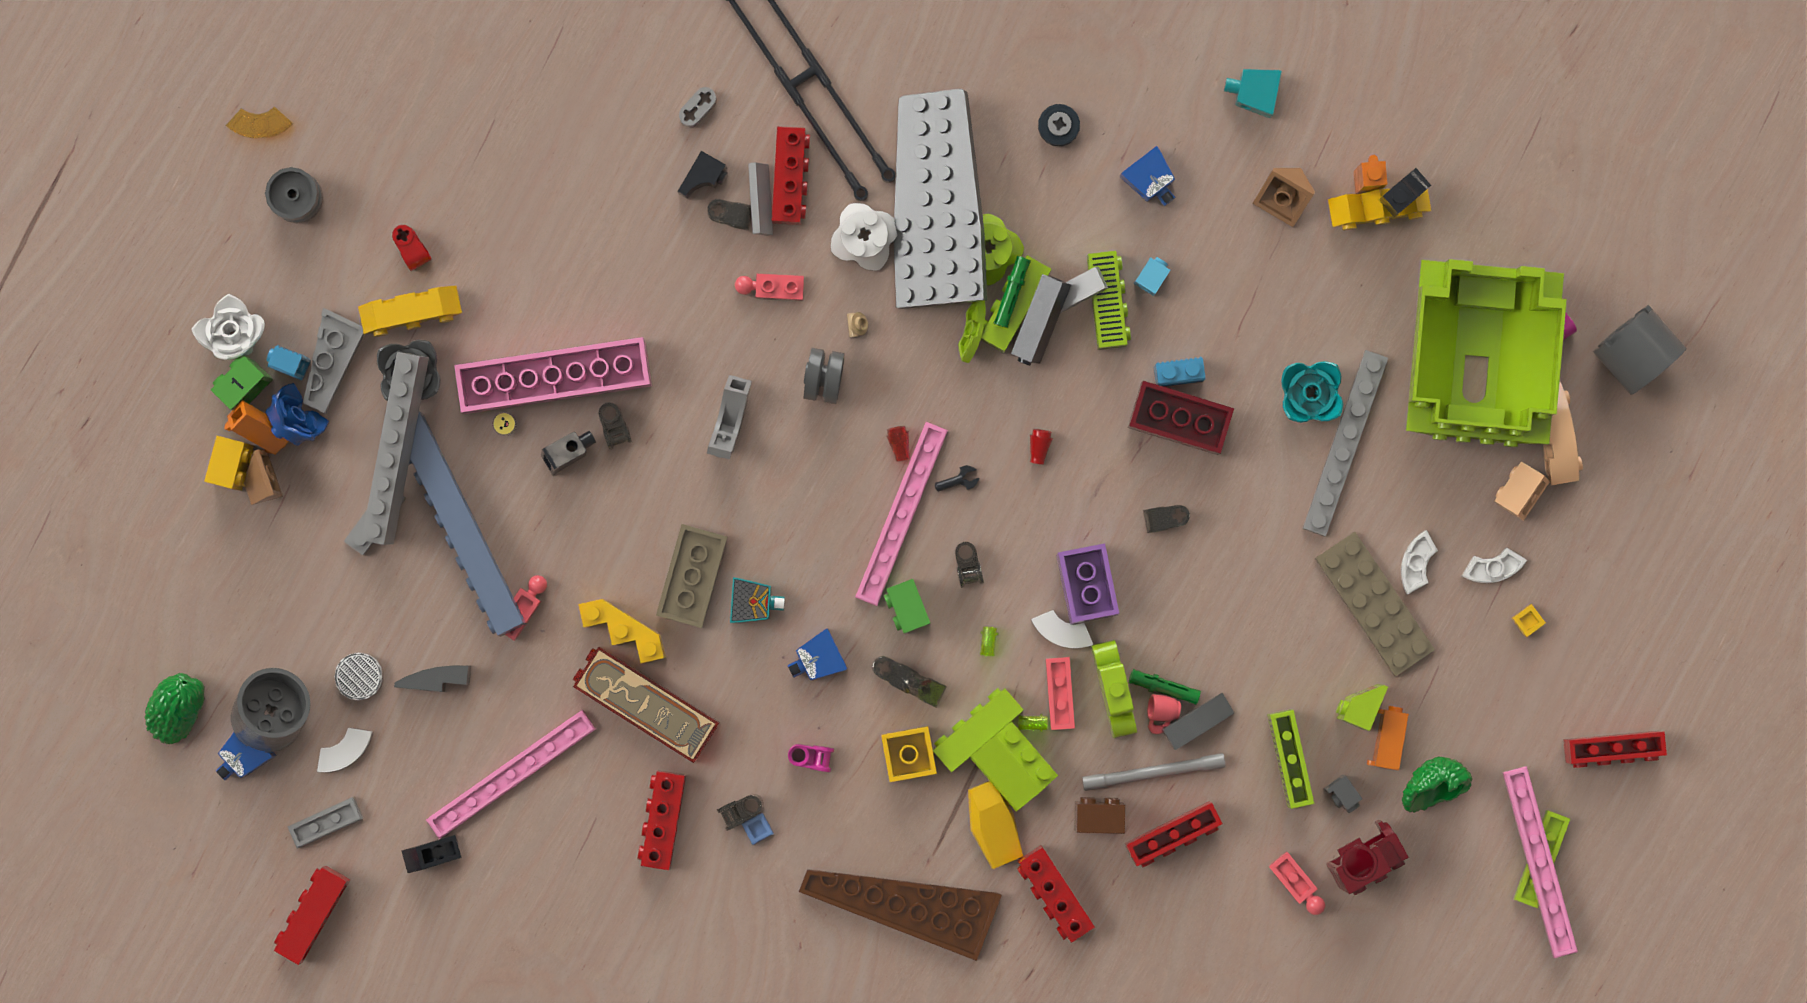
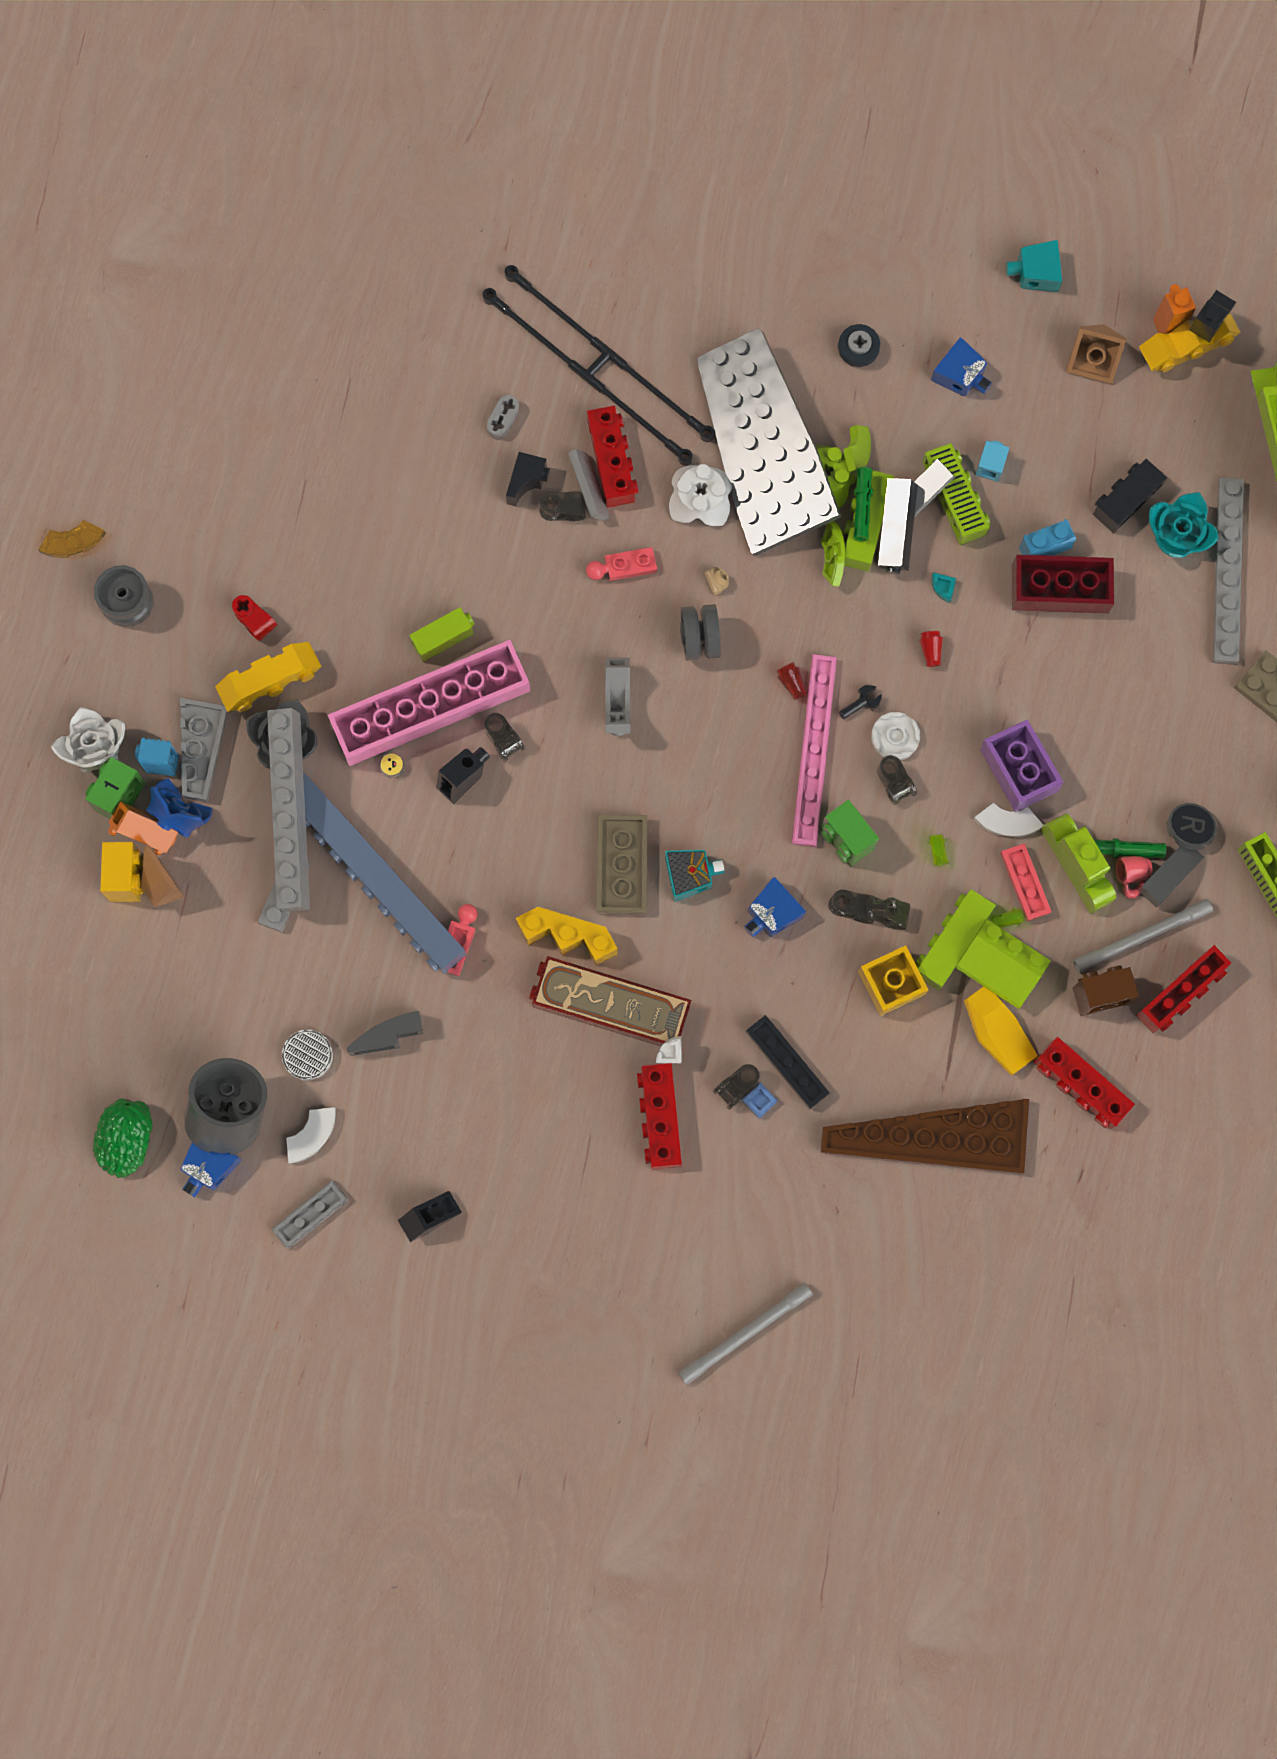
camera: 20 degrees left, 10 degrees down
red brick [274,866,350,965] -> none
bright pink tile [426,710,596,839] -> none
dark pink piece [788,744,834,772] -> none
clear smoke piece [1143,505,1190,533] -> none
none -> lime brick [409,607,475,662]
none -> white tile [656,1036,682,1063]
none -> black plate [746,1015,830,1110]
none -> lime tile [843,425,871,472]
none -> white tile [871,712,920,761]
none -> teal tile [931,572,957,603]
none -> black brick [1093,458,1167,534]
none -> black tile [1166,803,1217,850]

